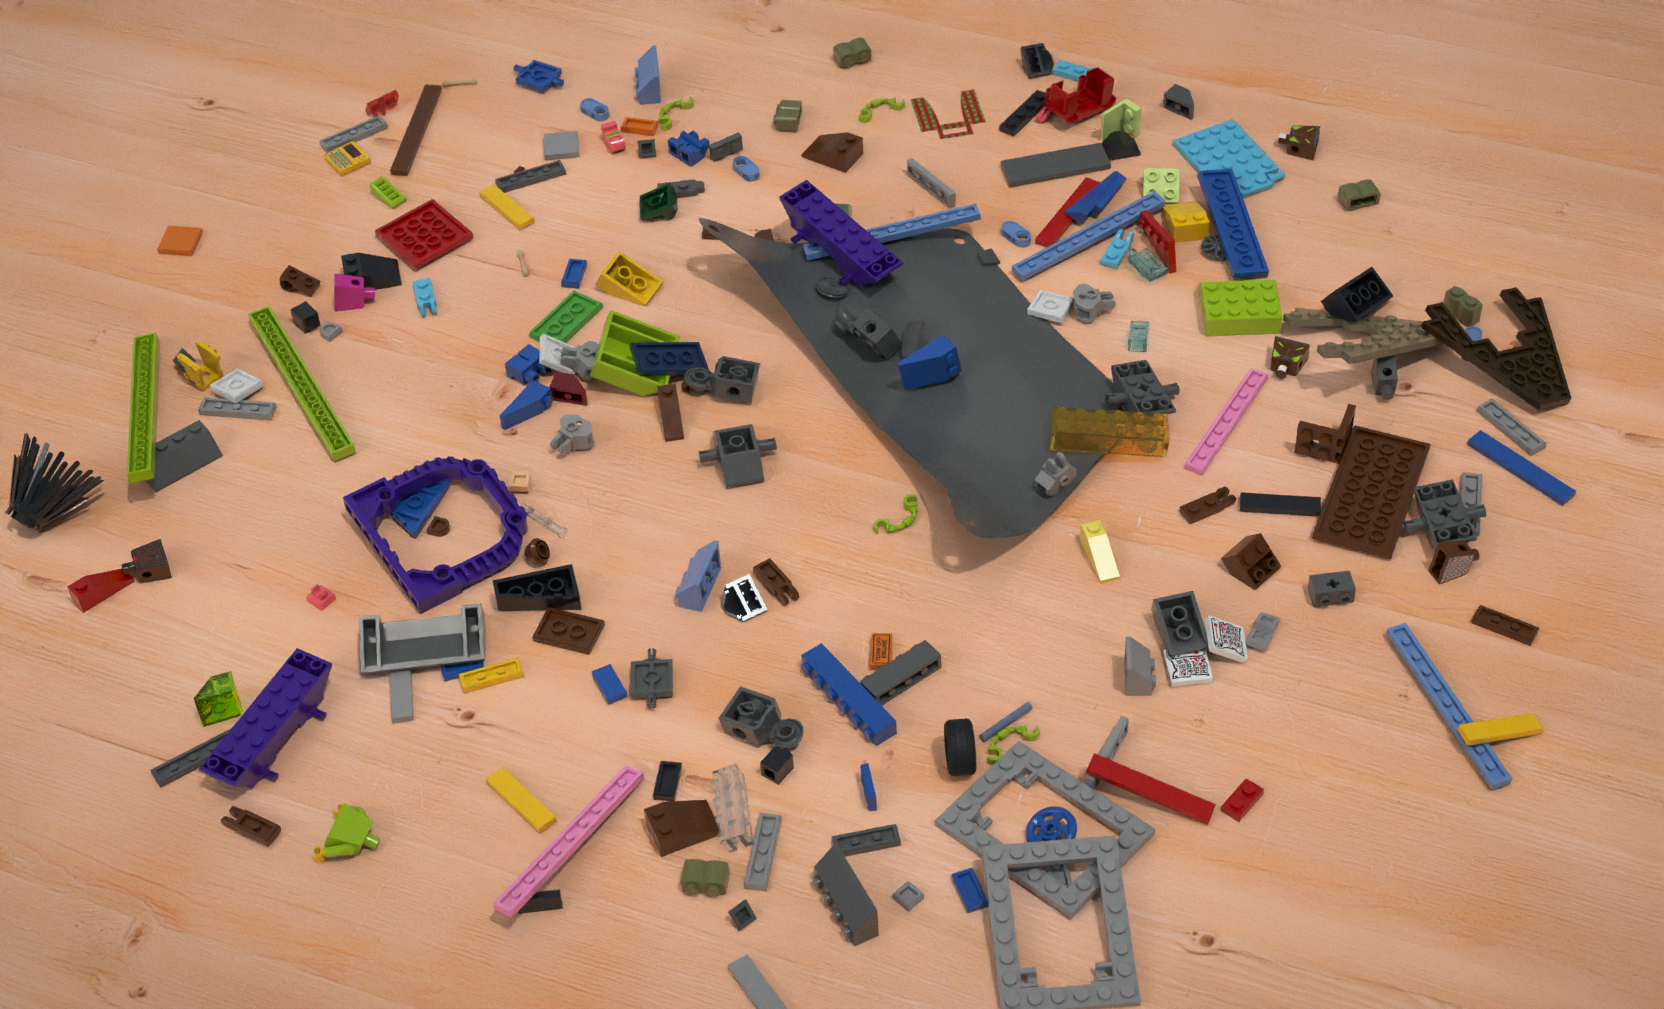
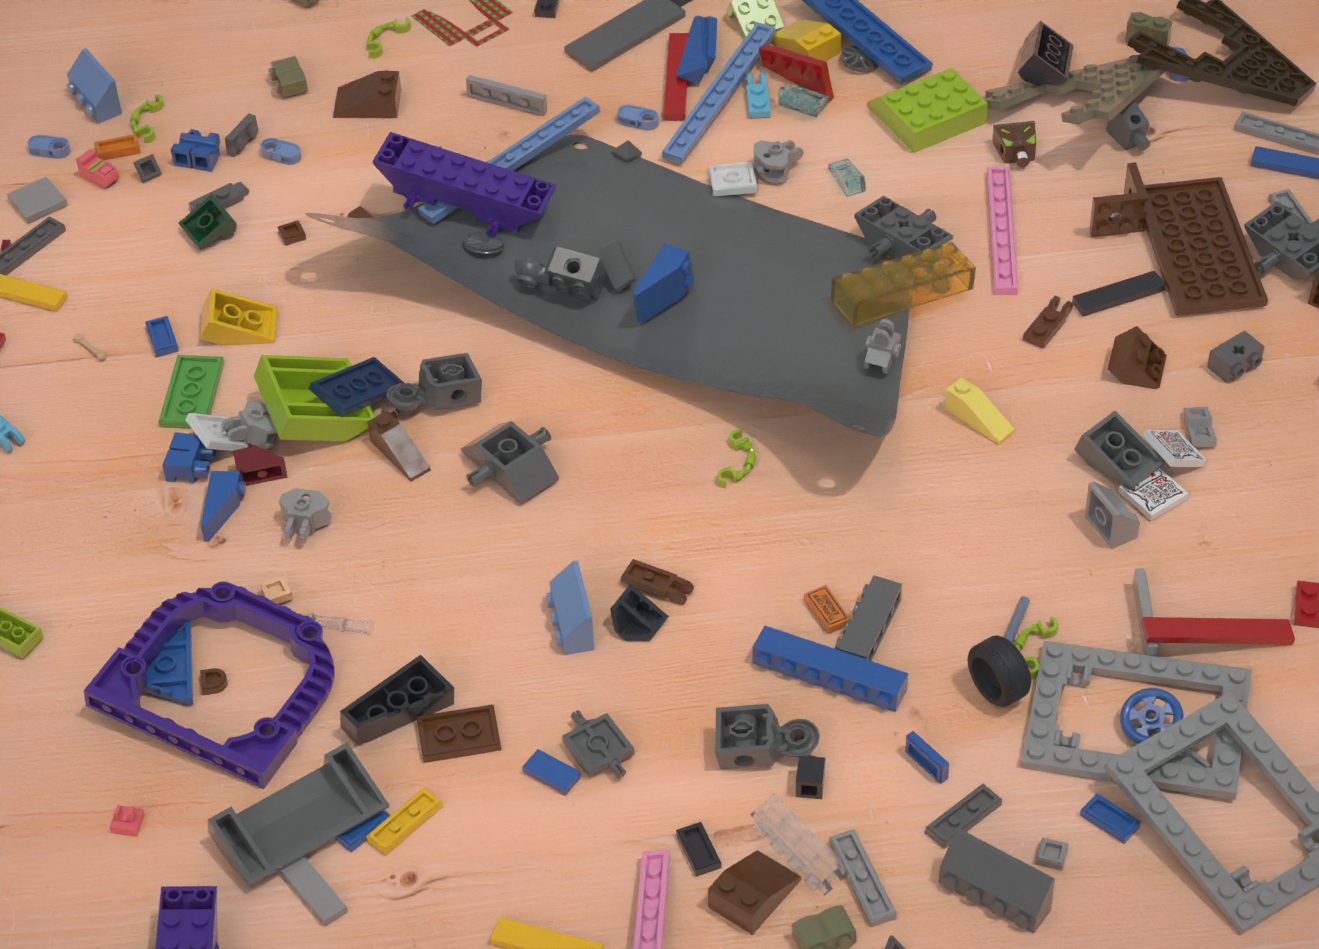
camera: 30 degrees left, 0 degrees up
reddish brown cone [524,538,550,564] -> none

